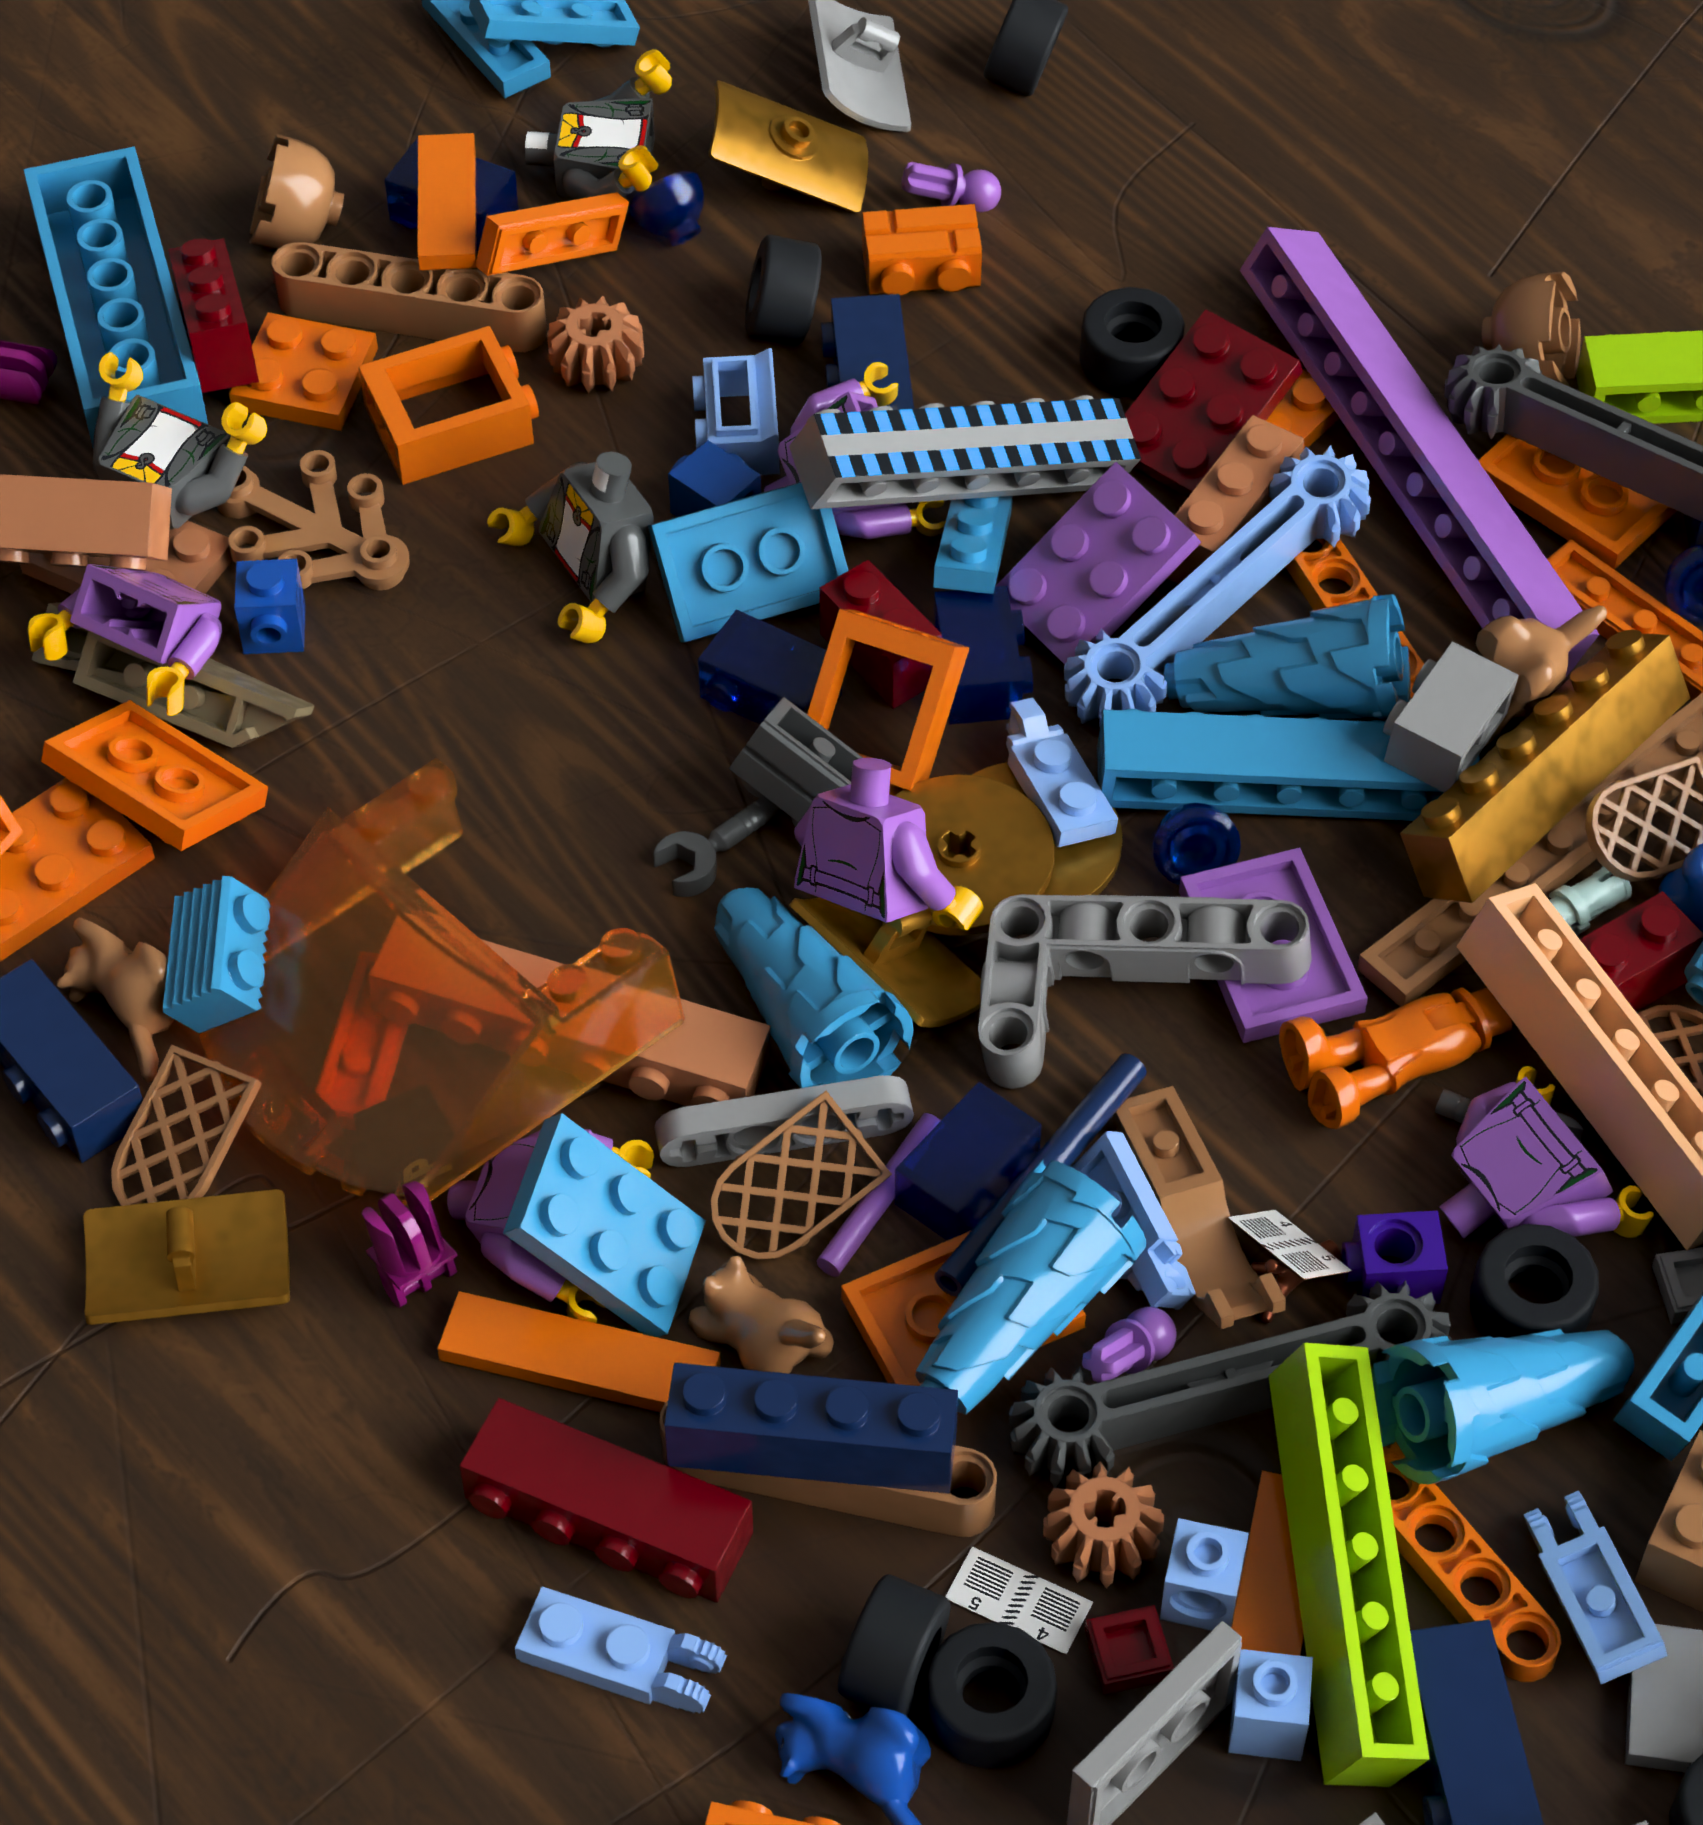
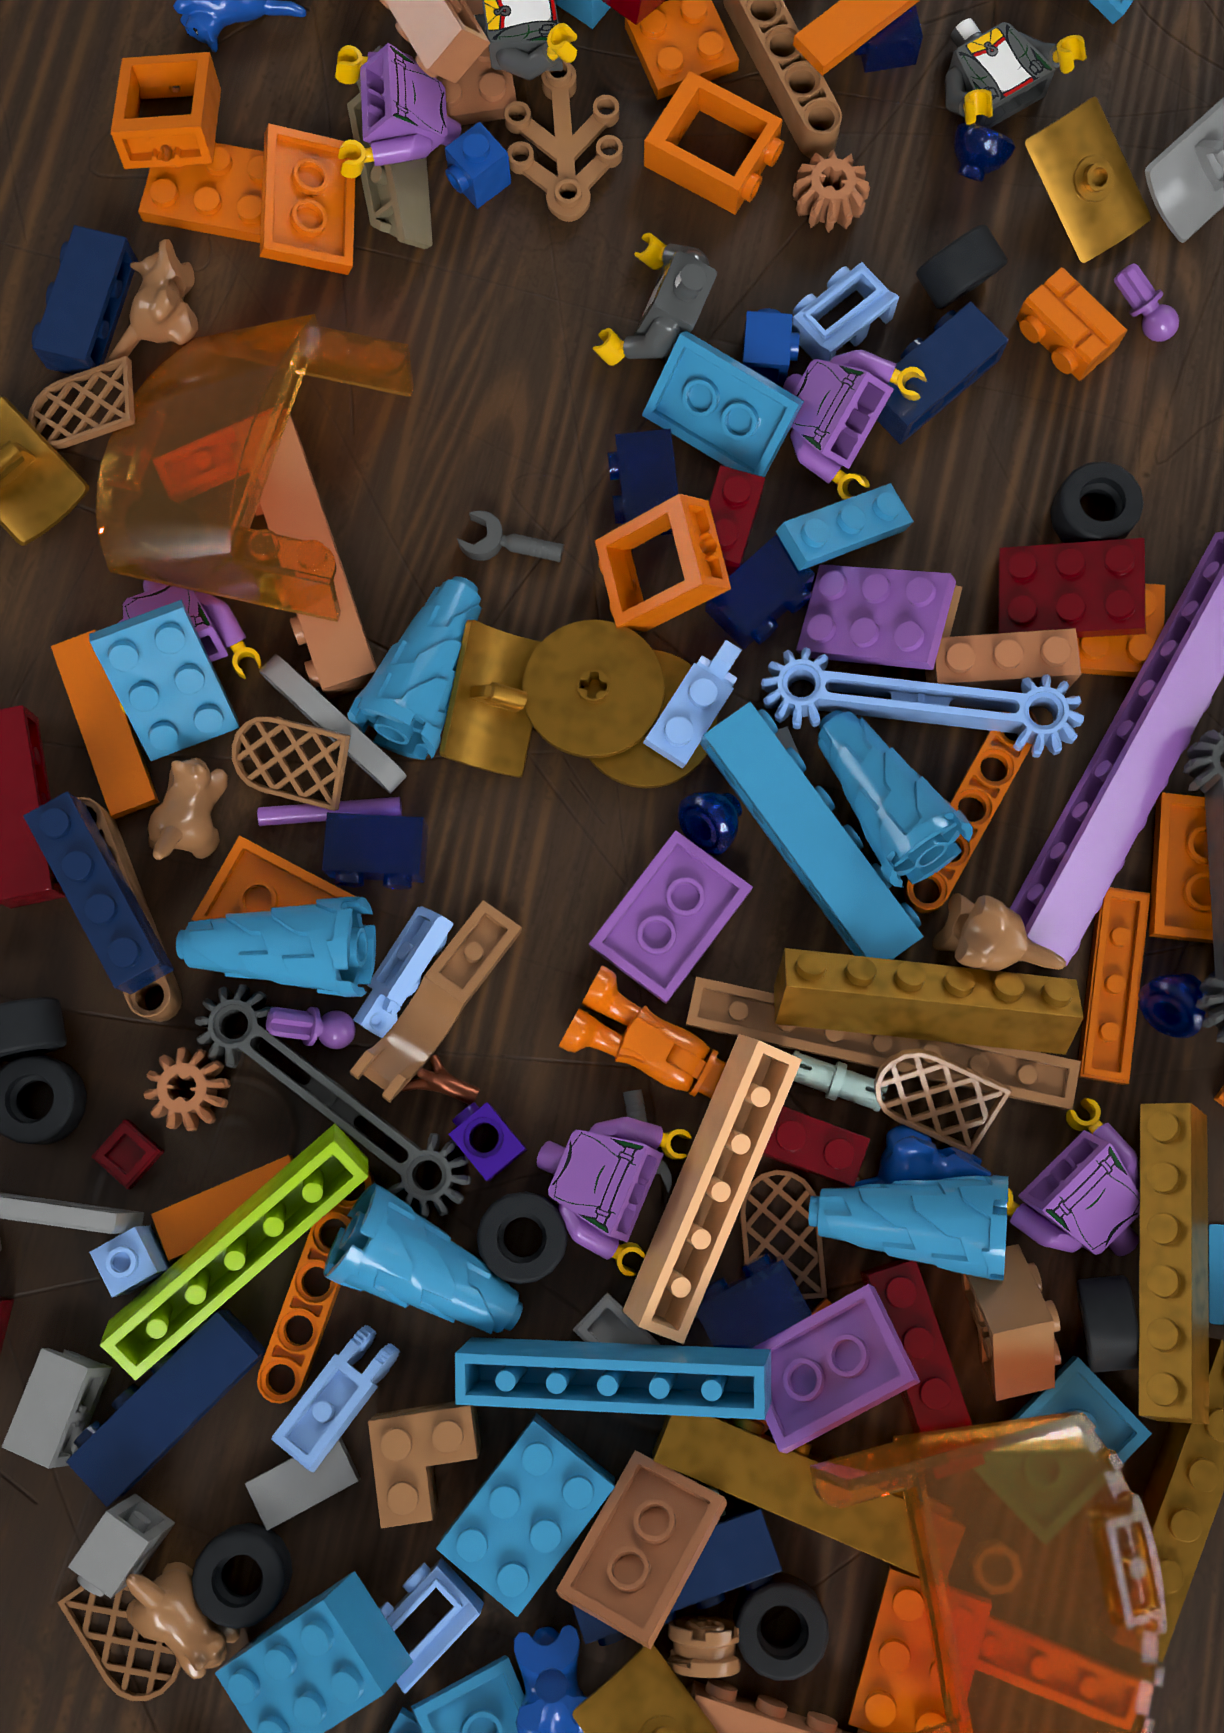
camera: 55 degrees right, 25 degrees up
dark azure brick [163,876,271,1034] -> none
magenta arm [362,1181,458,1308] -> none
orange tile [475,192,629,276] -> none
dark grey brick [729,697,863,827] -> none
brick [789,395,1142,509] -> none
medium lavender torso [794,758,984,931] -> none
dark blue piece [934,1053,1147,1297] -> none
white sticker [945,1546,1093,1654] -> none
light grey beam [978,894,1312,1089] -> none
light blue brick [1160,1518,1249,1631] -> none
white sticker [1228,1210,1352,1280] -> none
light grey brick [1383,641,1519,793] -> none

